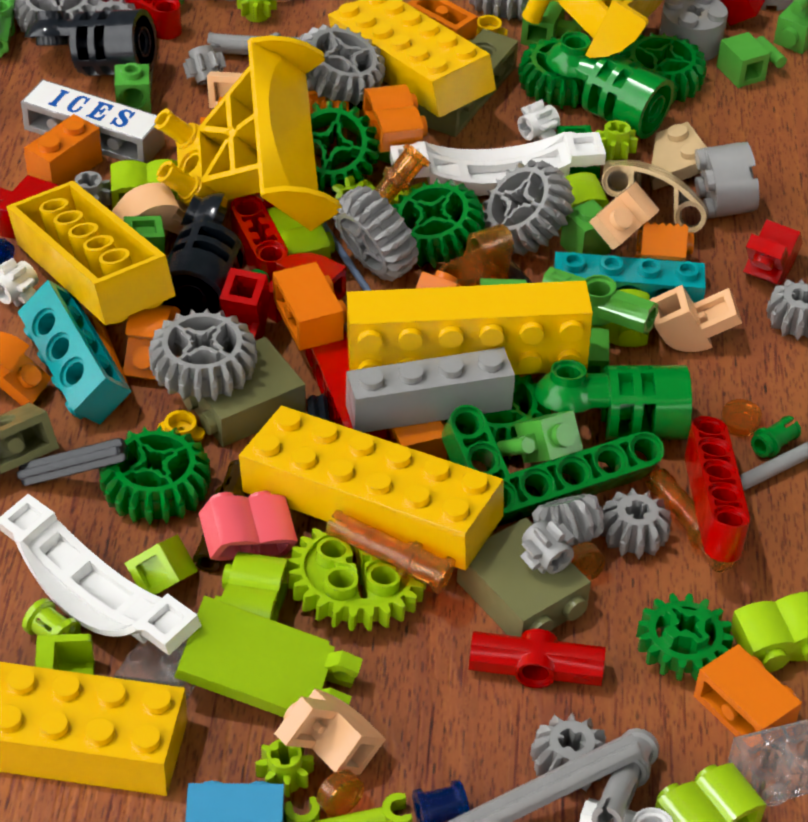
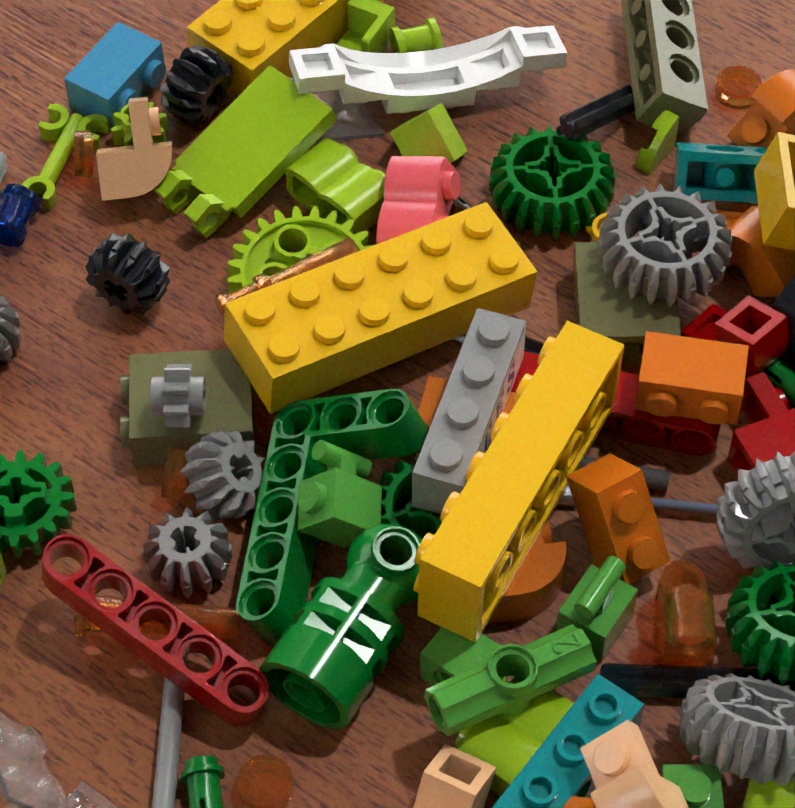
camera: 125 degrees right, 10 degrees up
red piece [468,629,606,688] -> none
none -> black gear [85,233,171,315]
none -> black gear [160,44,232,127]
none -> lime tile [636,109,680,175]

